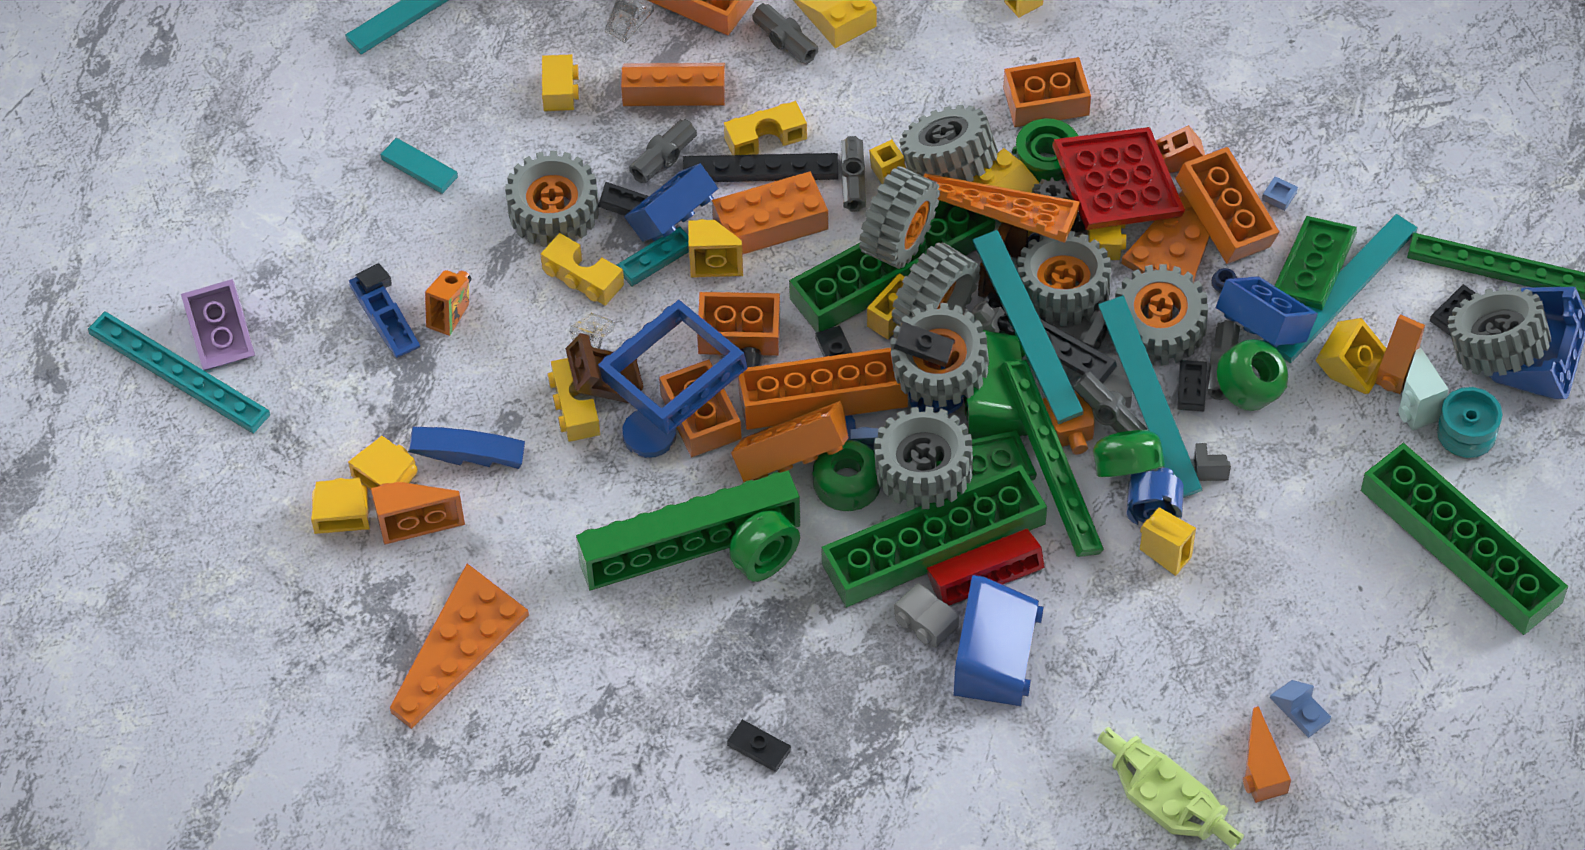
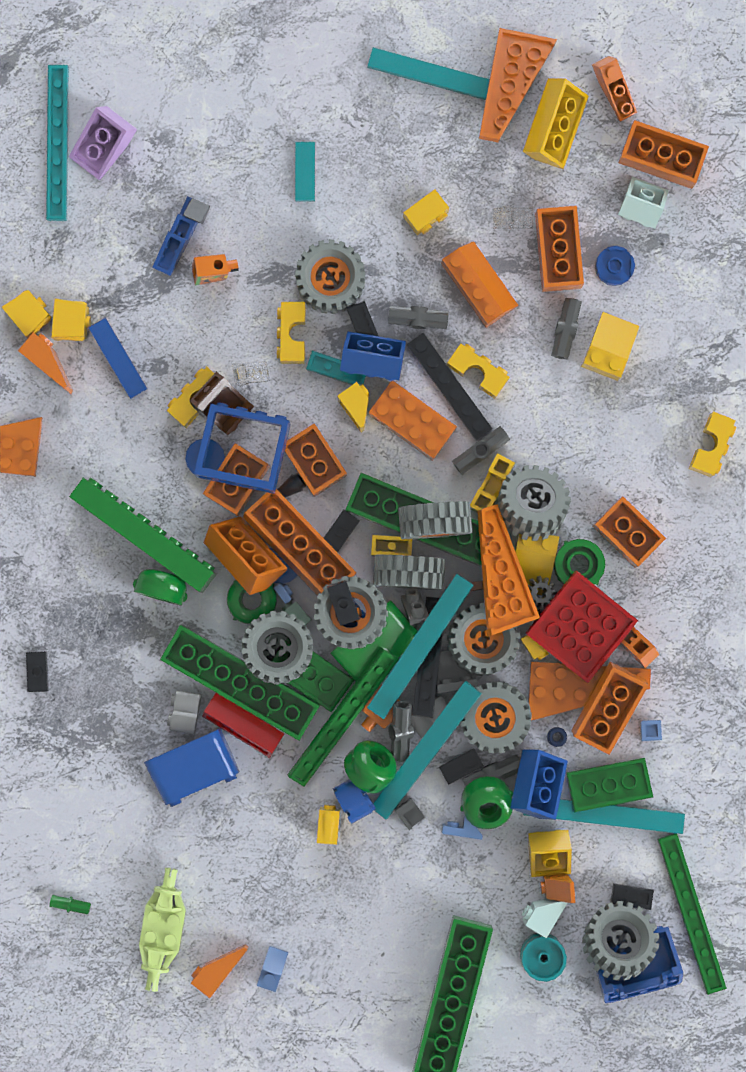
camera: 55 degrees right, 30 degrees up
none -> medium blue slope [441,815,483,840]

